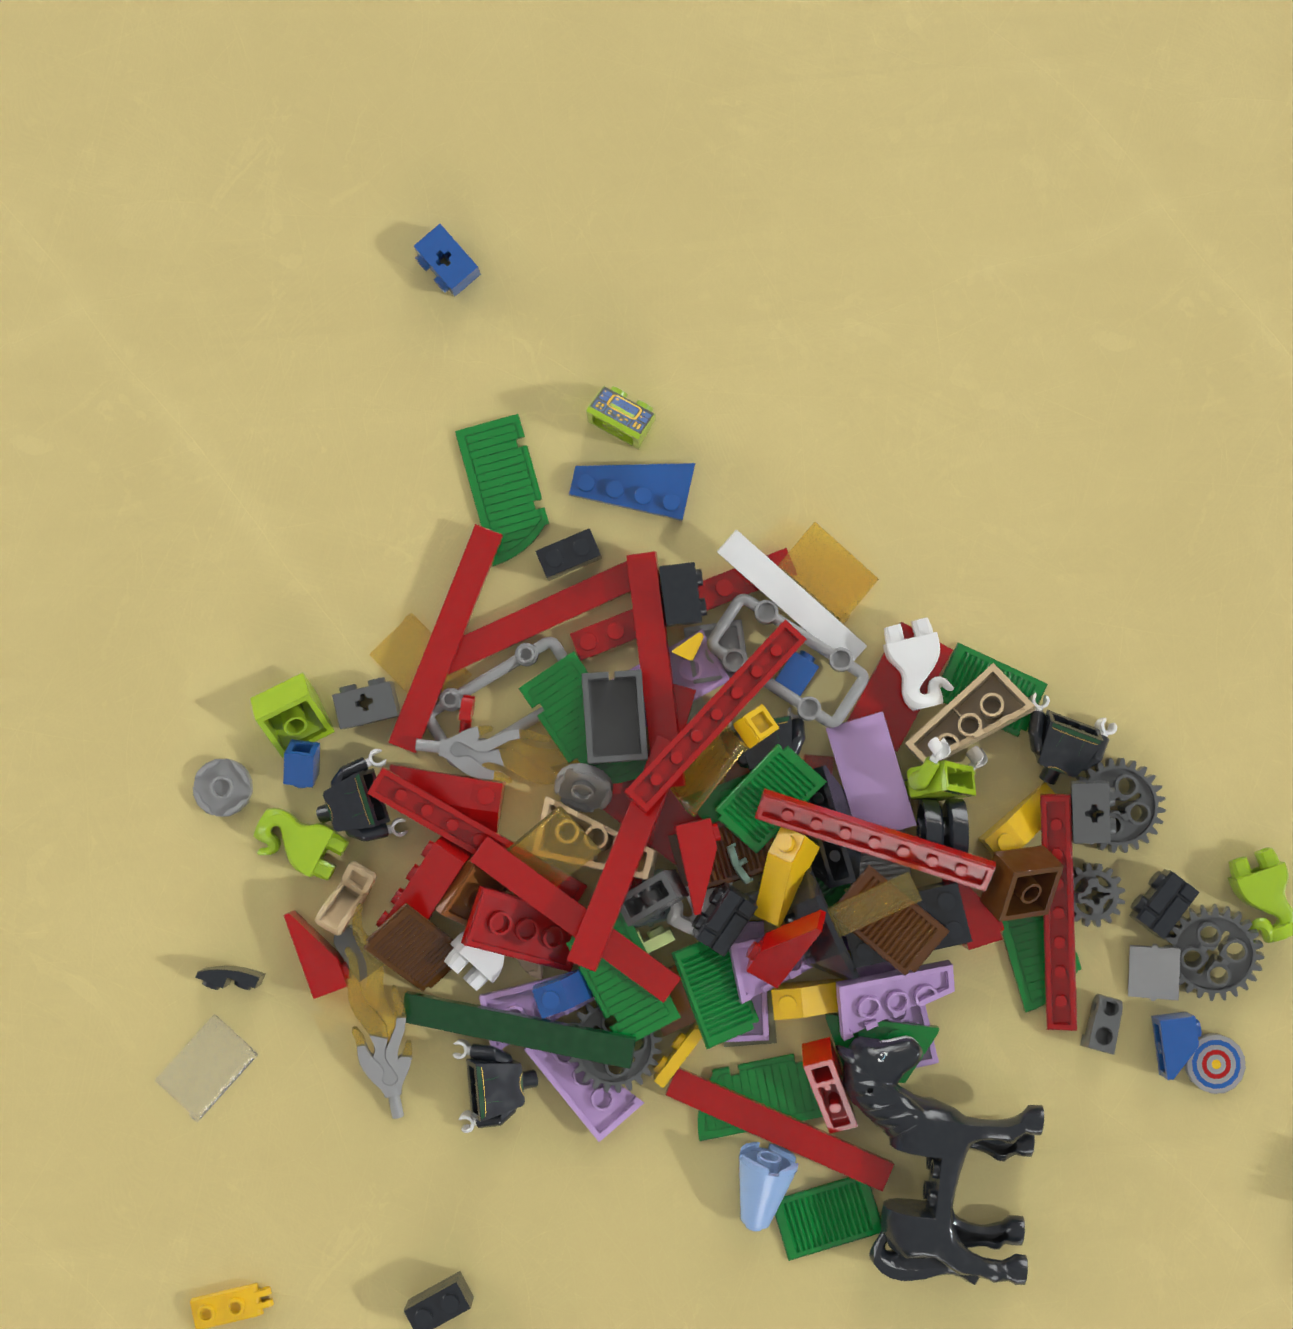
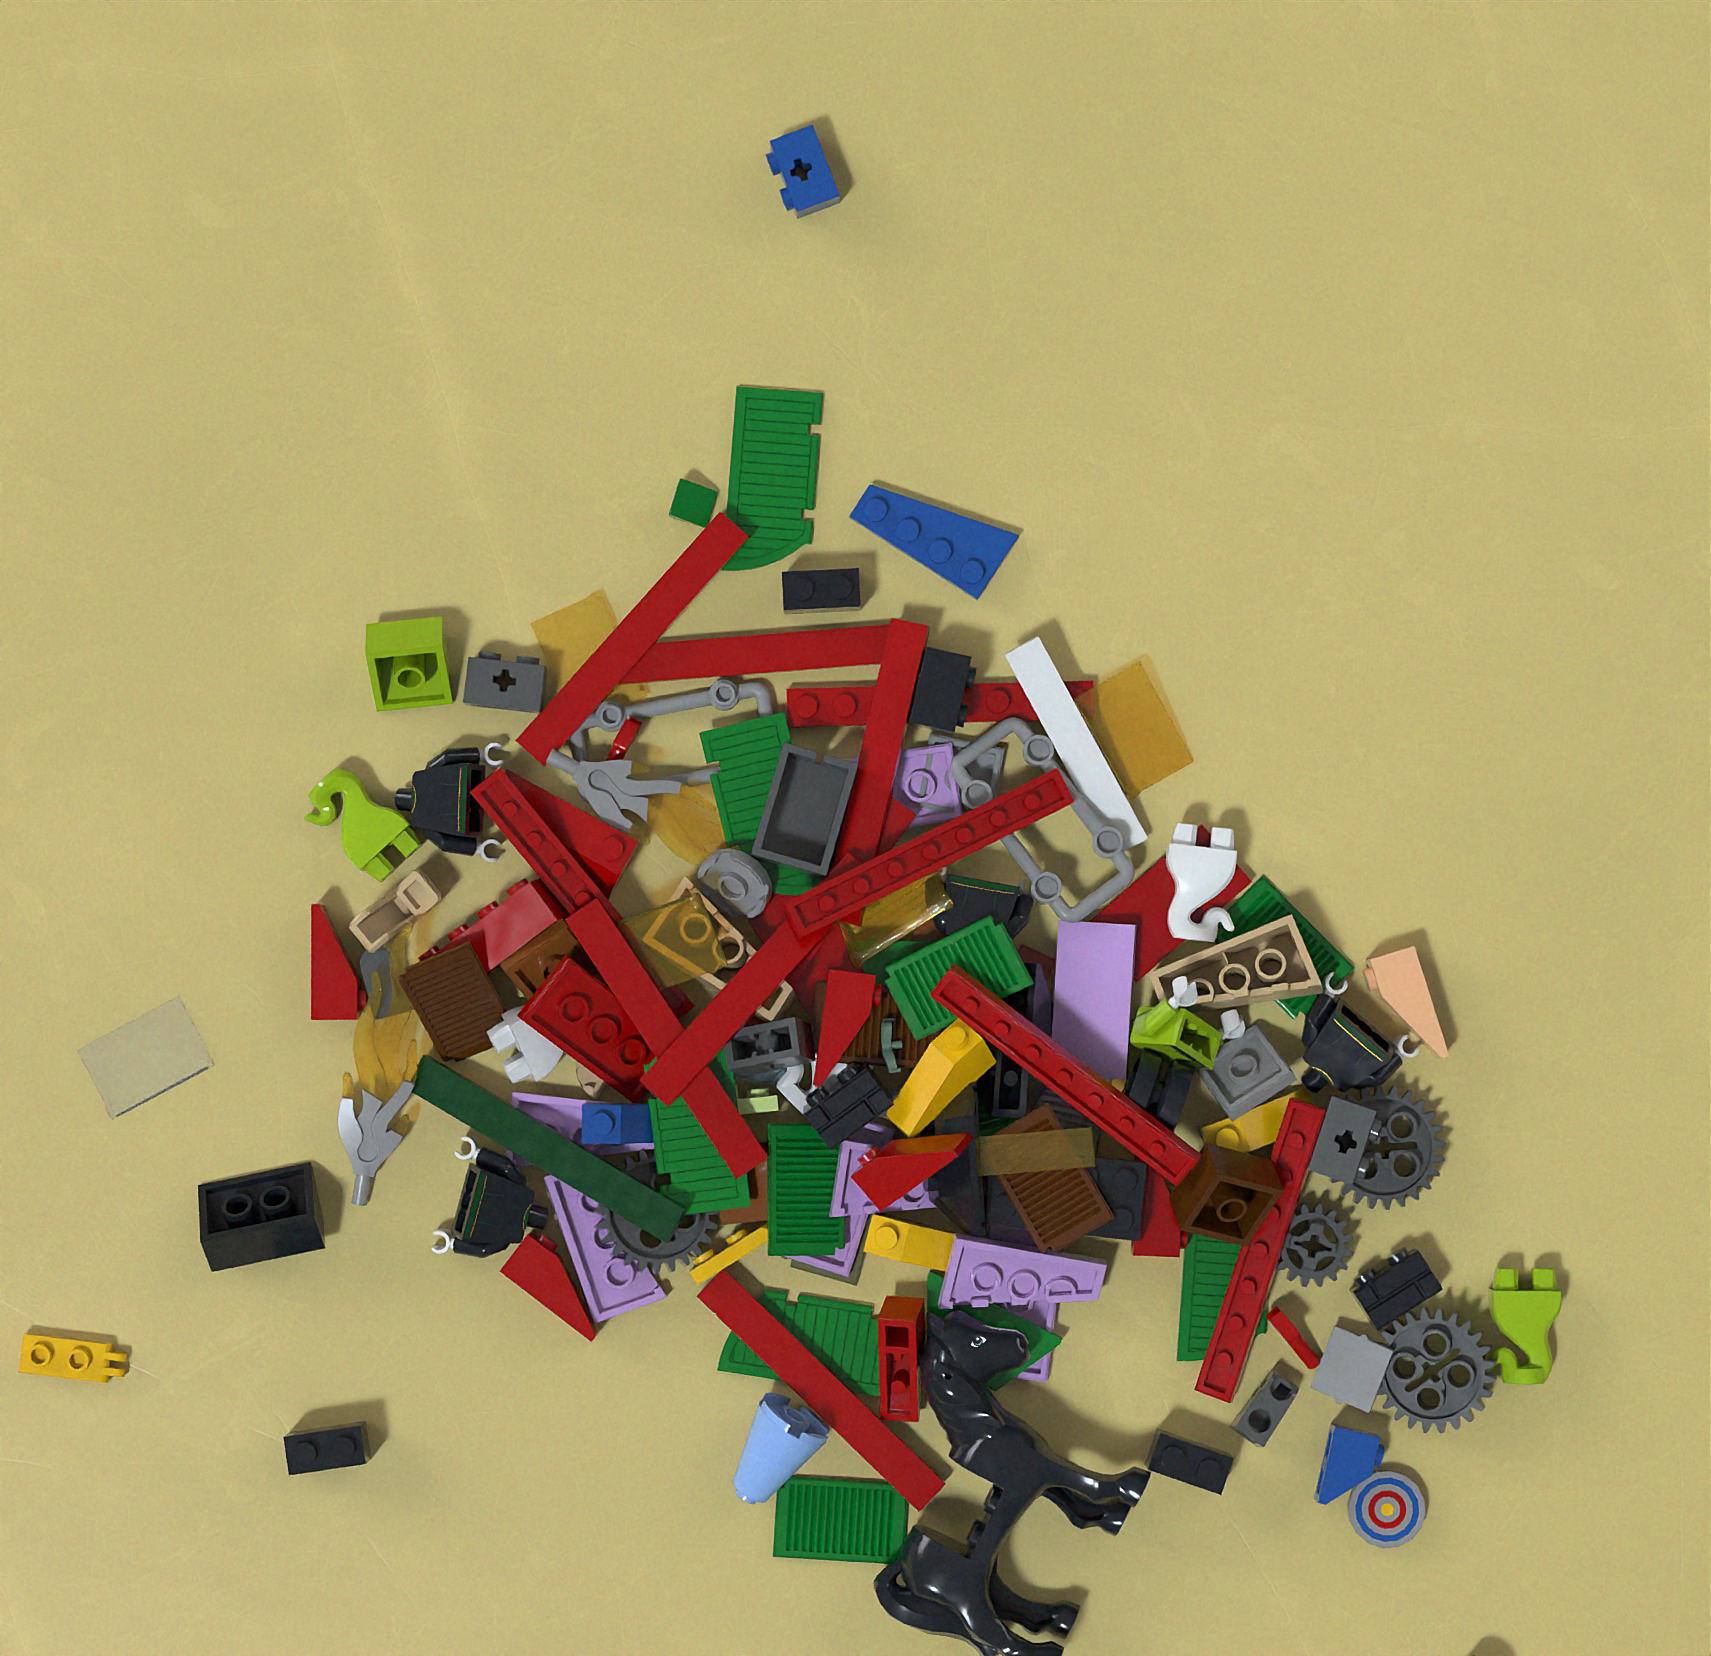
camera: 20 degrees right, 0 degrees up
light grey tile [193,759,253,817] -> none
black slope [195,966,266,990] -> none
blue brick [283,739,320,788] -> none
slope [586,386,655,450] -> none
yellow slope [671,632,704,661] -> none
yellow slope [733,704,779,748] -> none
blue brick [774,650,819,696] -> none
none -> black slope [198,1162,325,1272]
none -> red slope [500,1232,598,1342]
none -> green slope [669,478,718,528]
none -> black brick [1144,1428,1234,1495]
none -> light grey tile [1194,1023,1297,1122]
none -> red bar [1265,1306,1320,1369]
none -> light nougat slope [1363,946,1450,1059]

